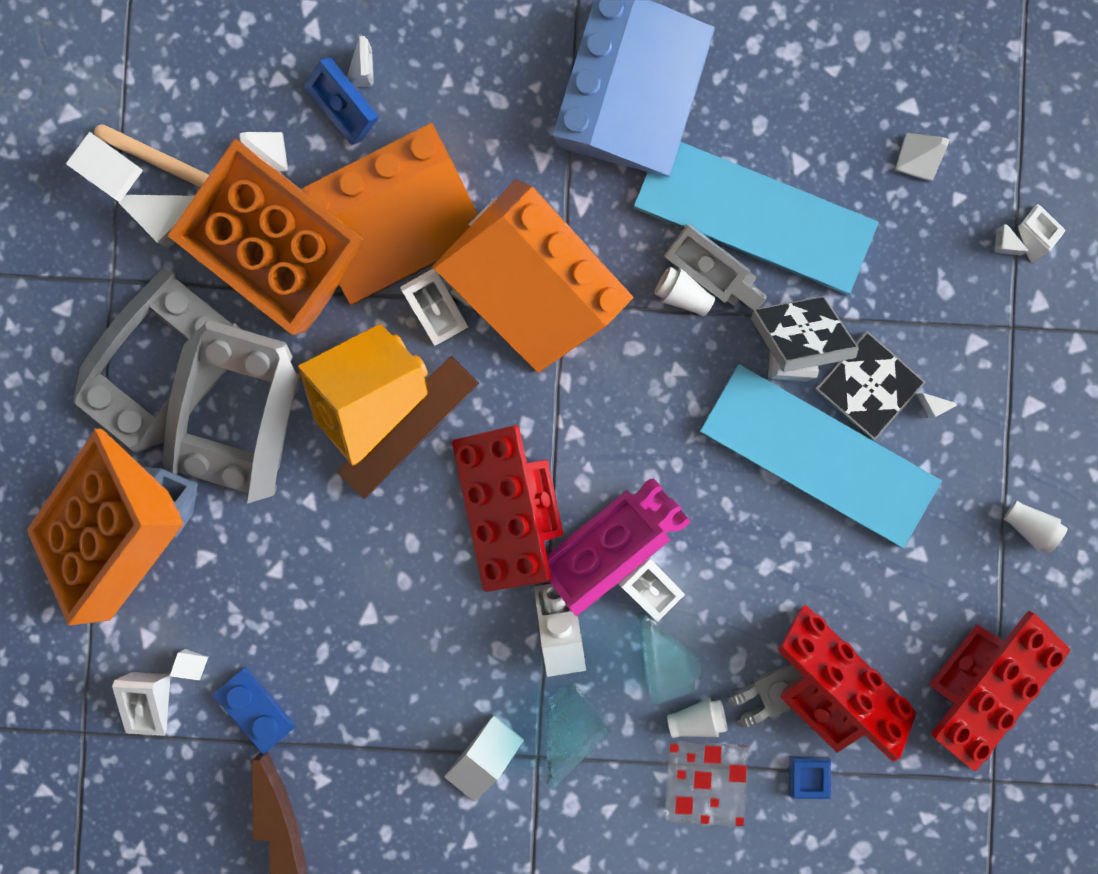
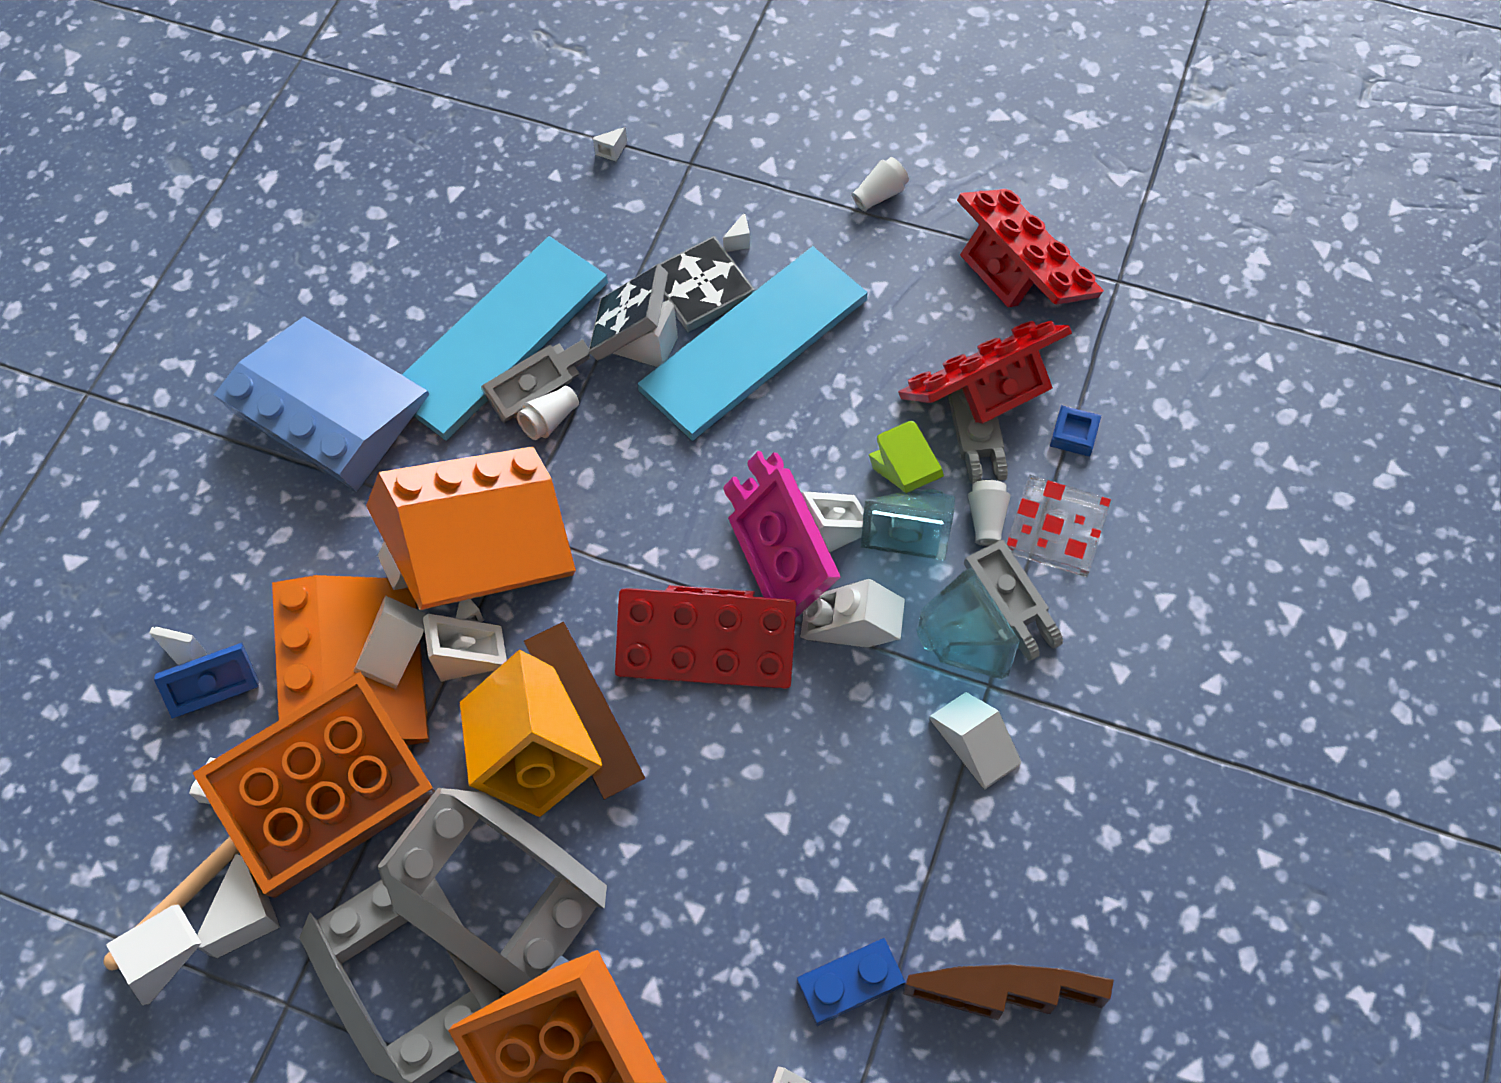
camera: 70 degrees left, 25 degrees down
white piece [170,649,208,680] -> none
white slope [894,133,950,182] -> none
white slope [1018,204,1065,263] -> none
none -> white slope [353,596,426,689]
none -> lime slope [868,421,944,493]
none -> light grey hinge [964,540,1063,661]

